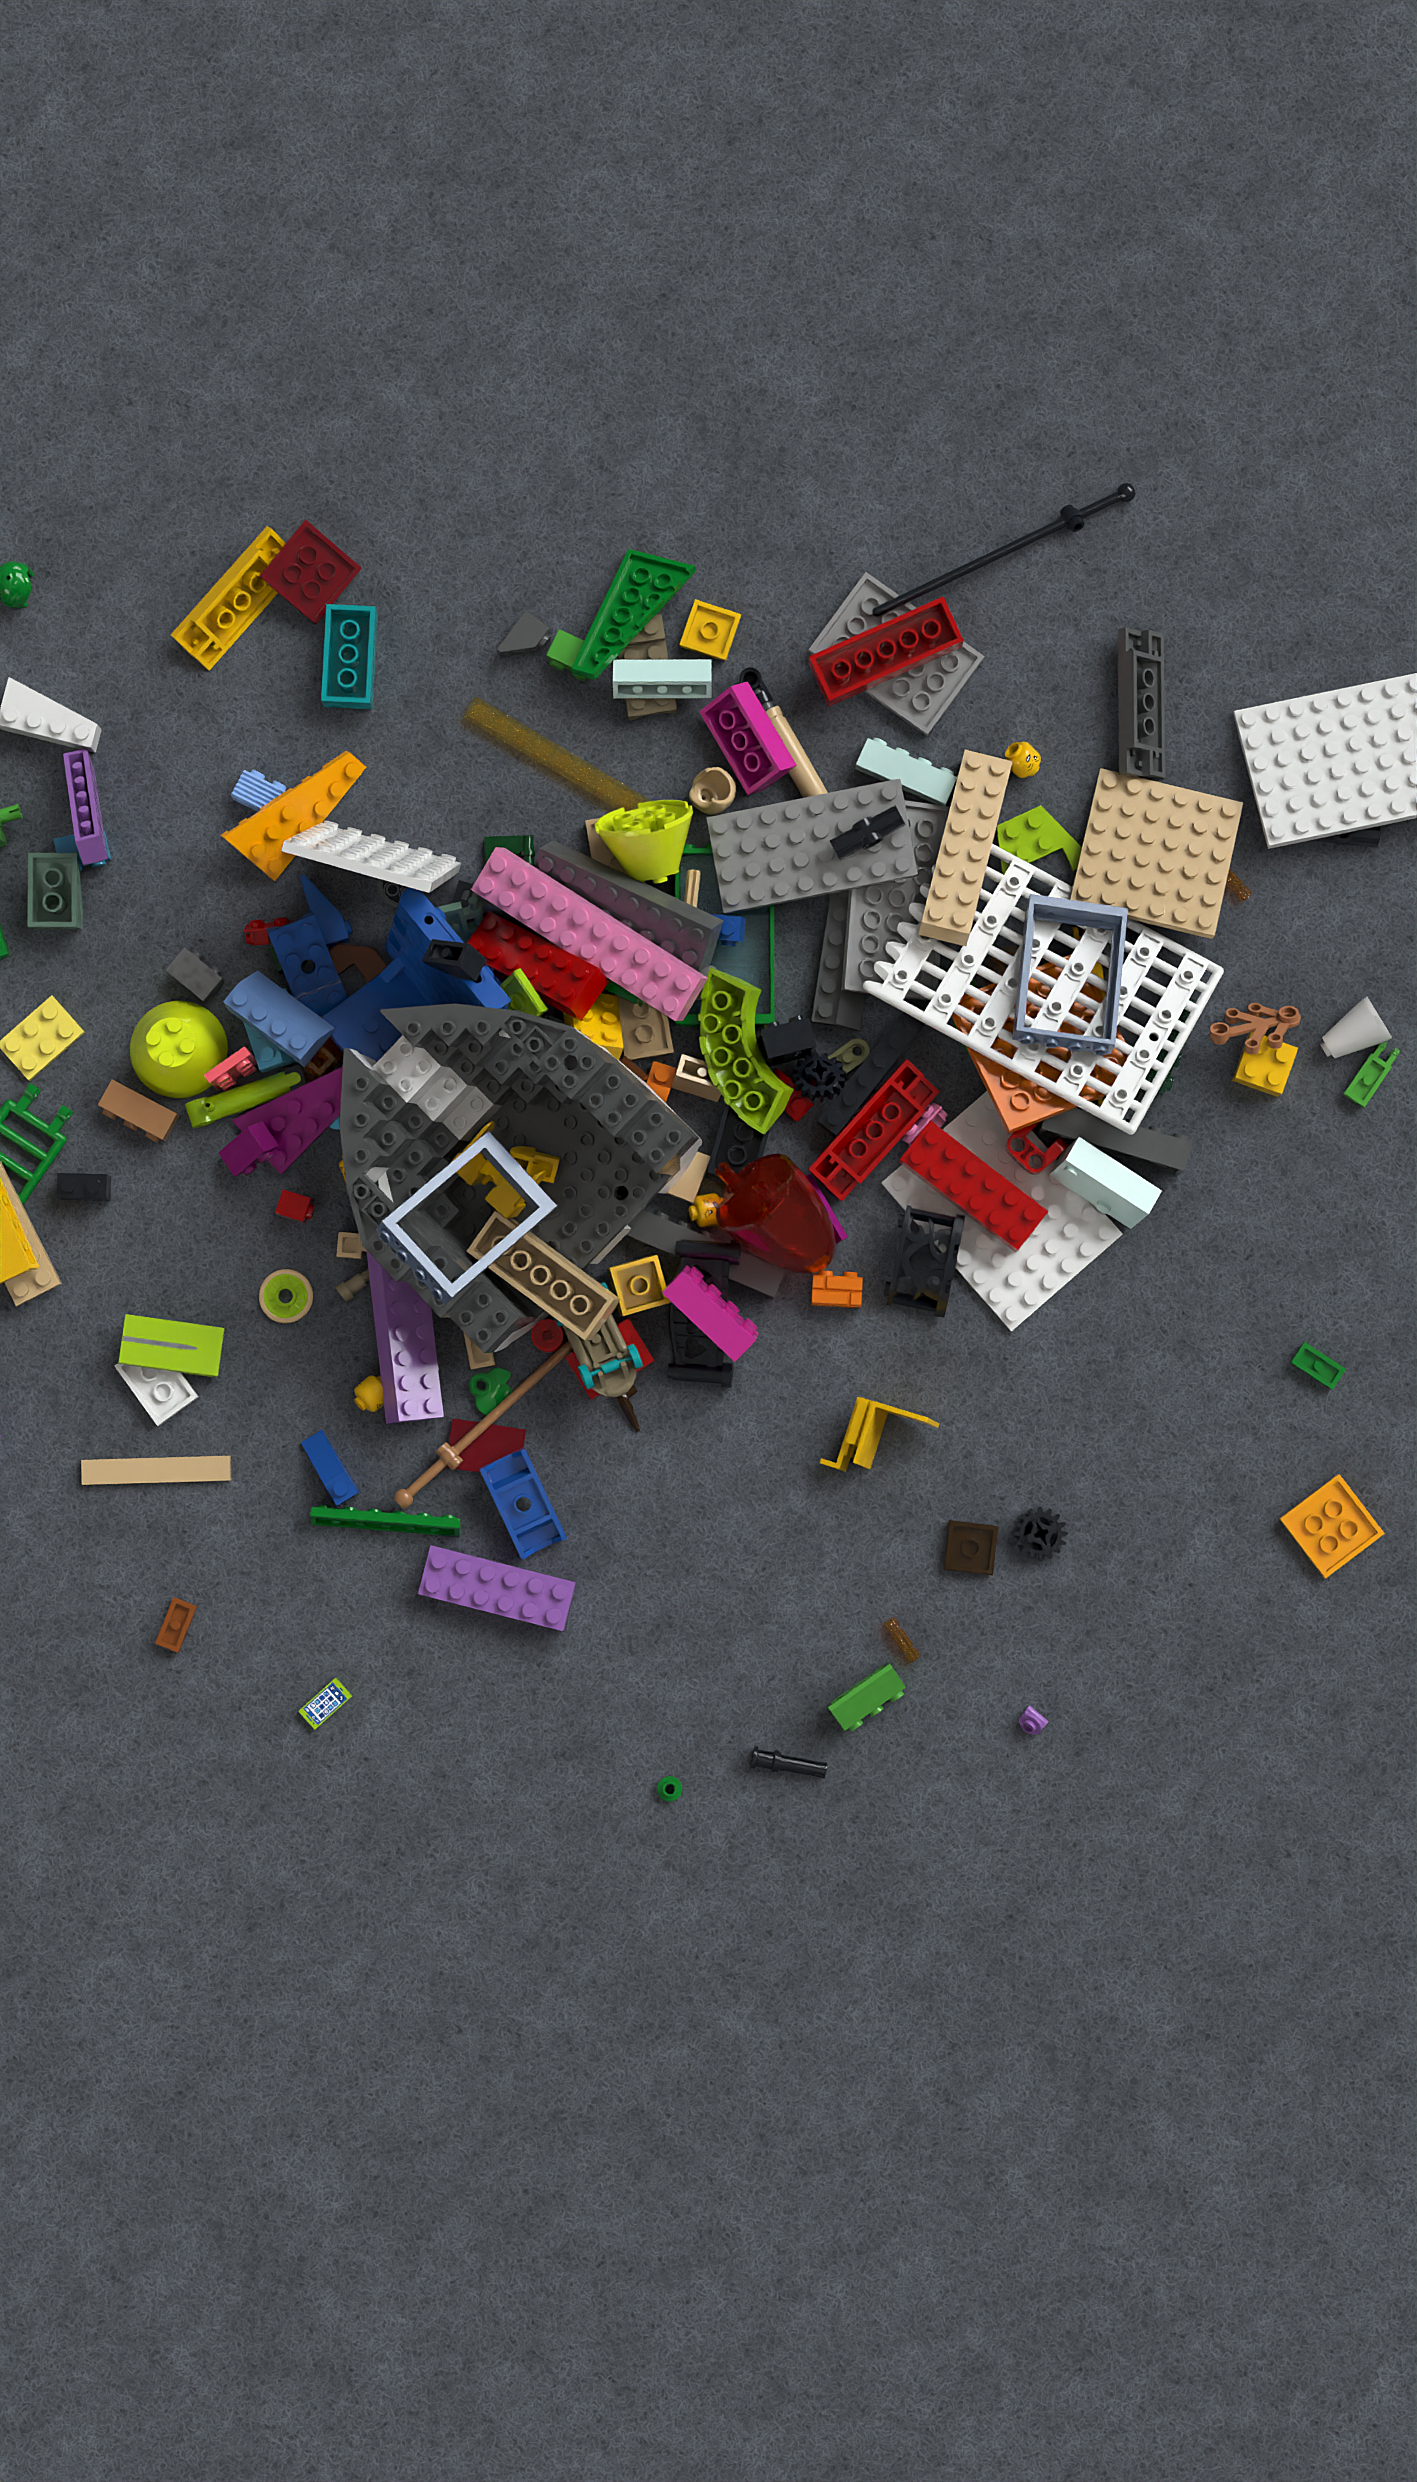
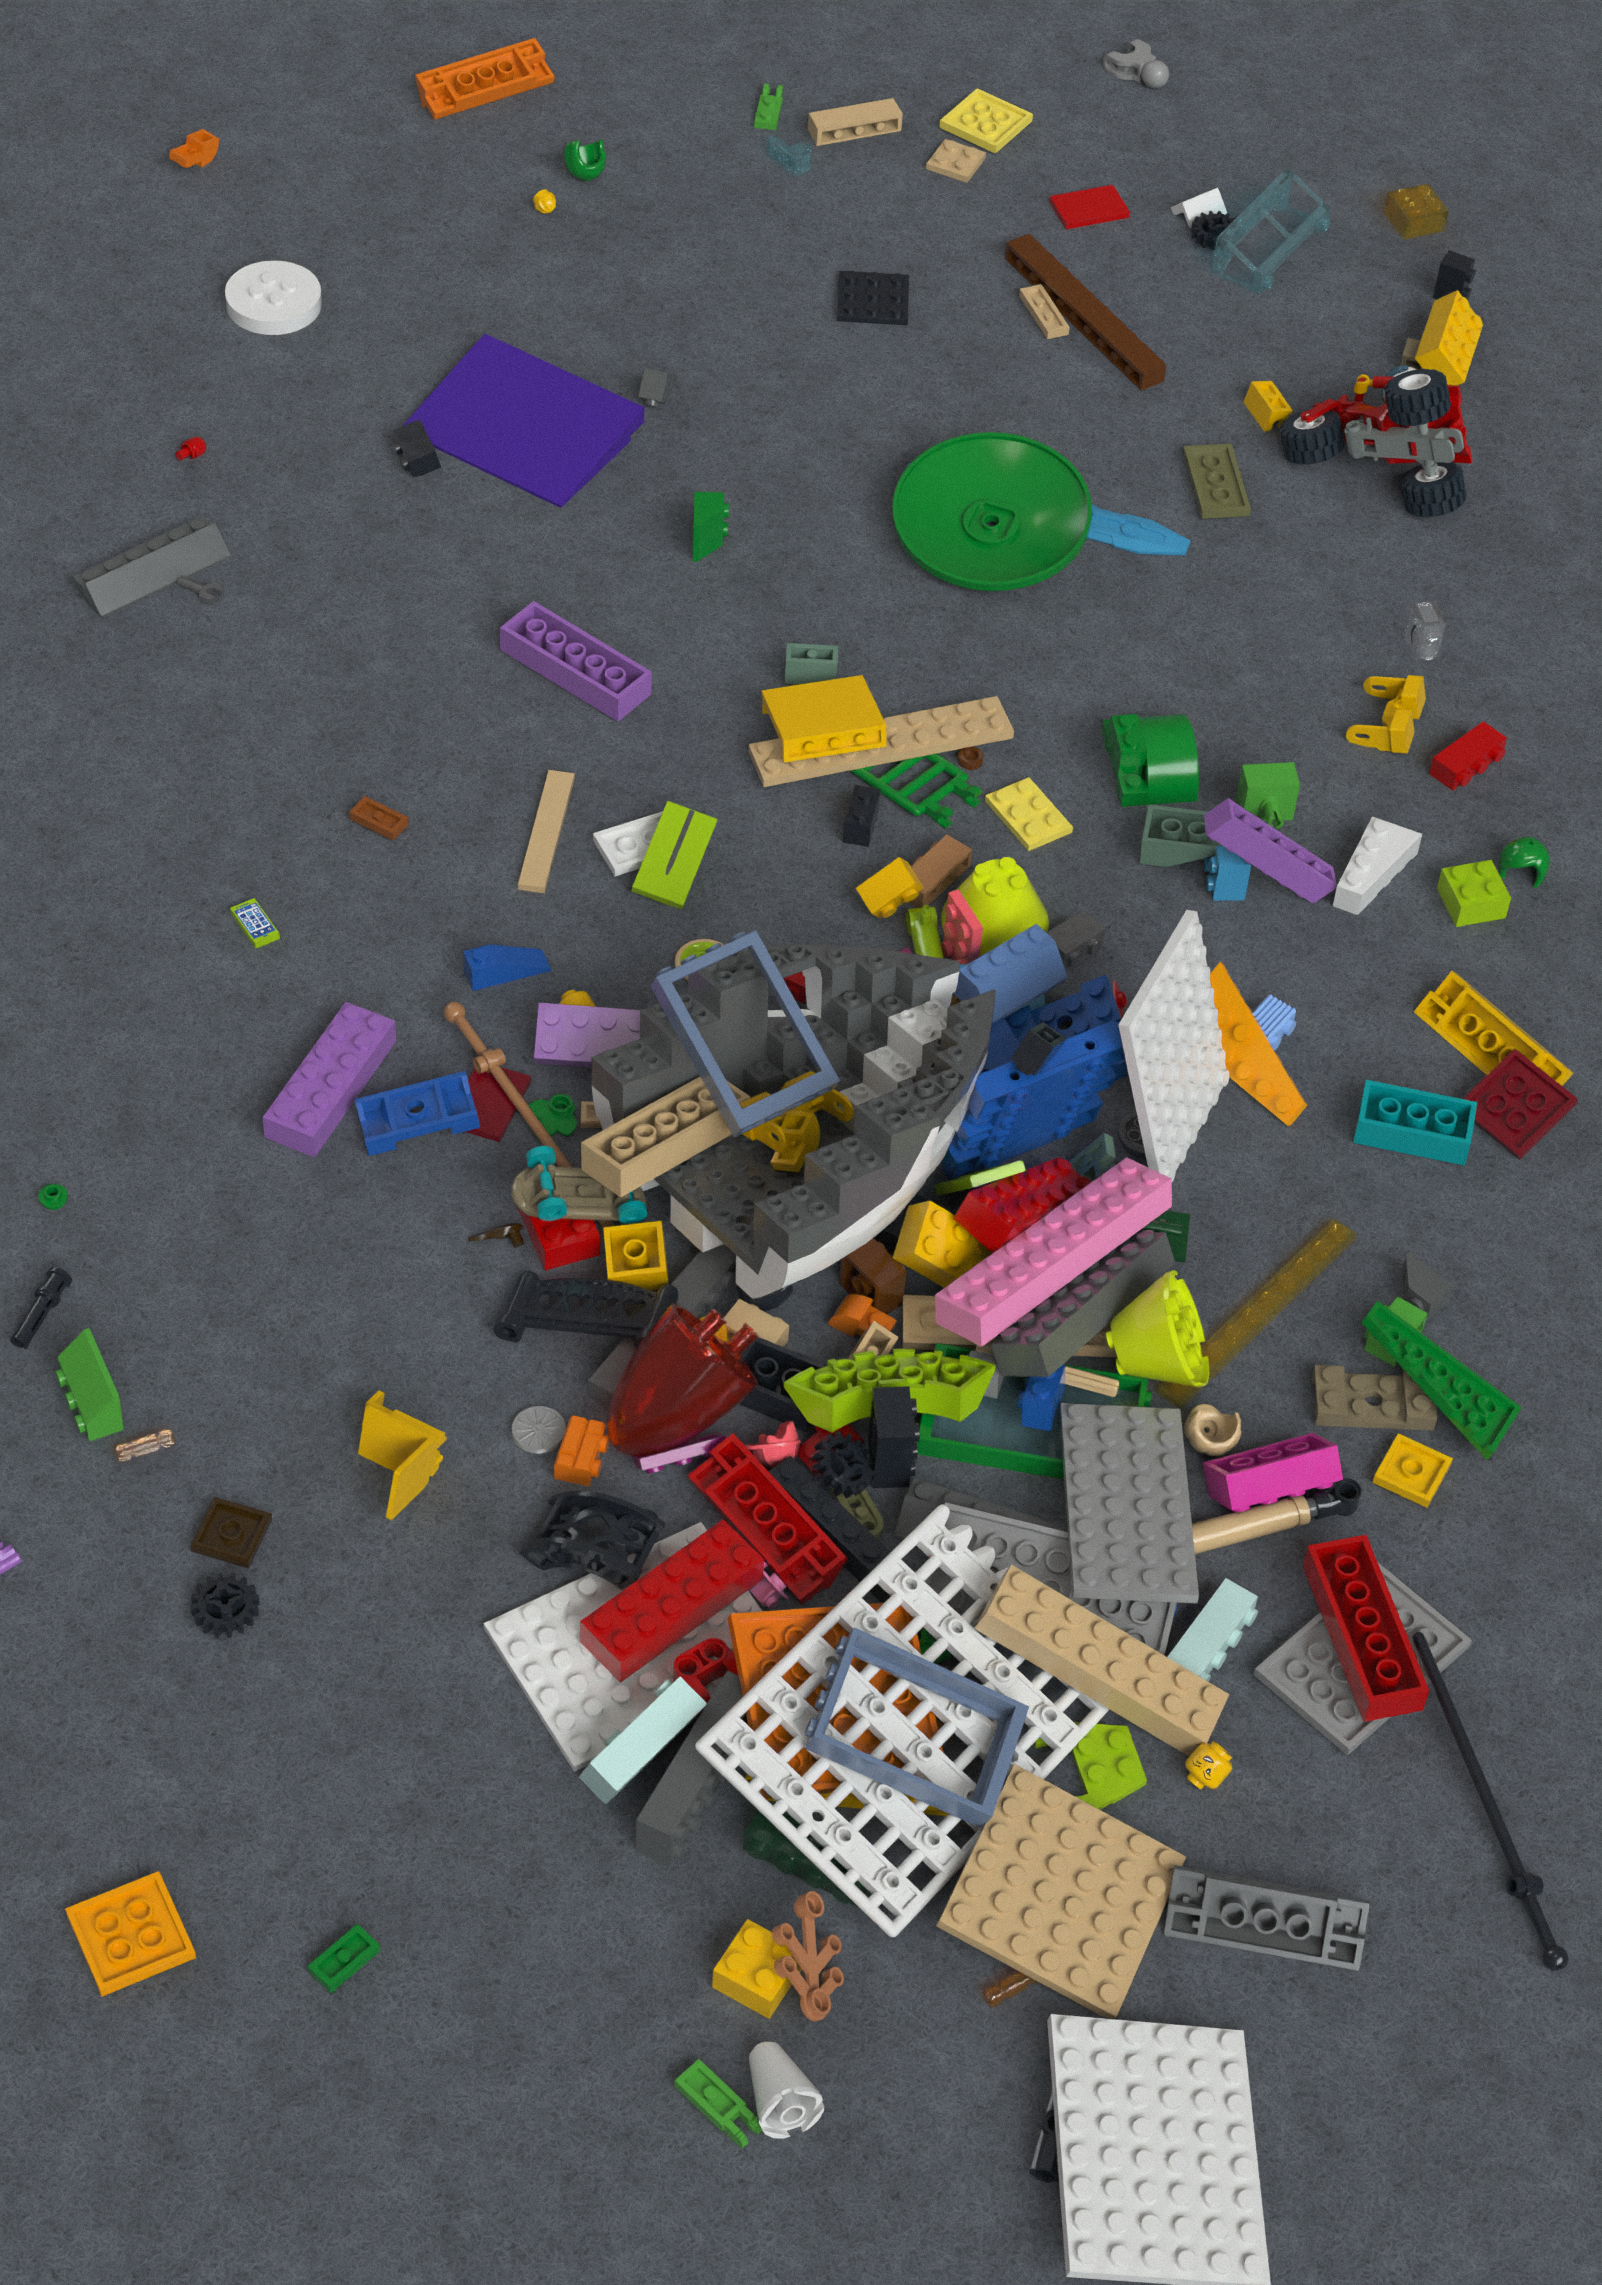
camera: 95 degrees right, 35 degrees down
magenta brick [218,1121,279,1177] -> none
green plate [310,1505,461,1537] -> none
light aqua brick [613,659,712,698] -> none
dark pink brick [662,1265,759,1362] -> none
black piece [830,805,906,860] -> none
none -> light grey wheel [512,1406,566,1454]
none -> coral piece [744,1421,801,1469]
none -> yellow brick [856,857,924,918]
none -> lime brick [1437,860,1511,927]

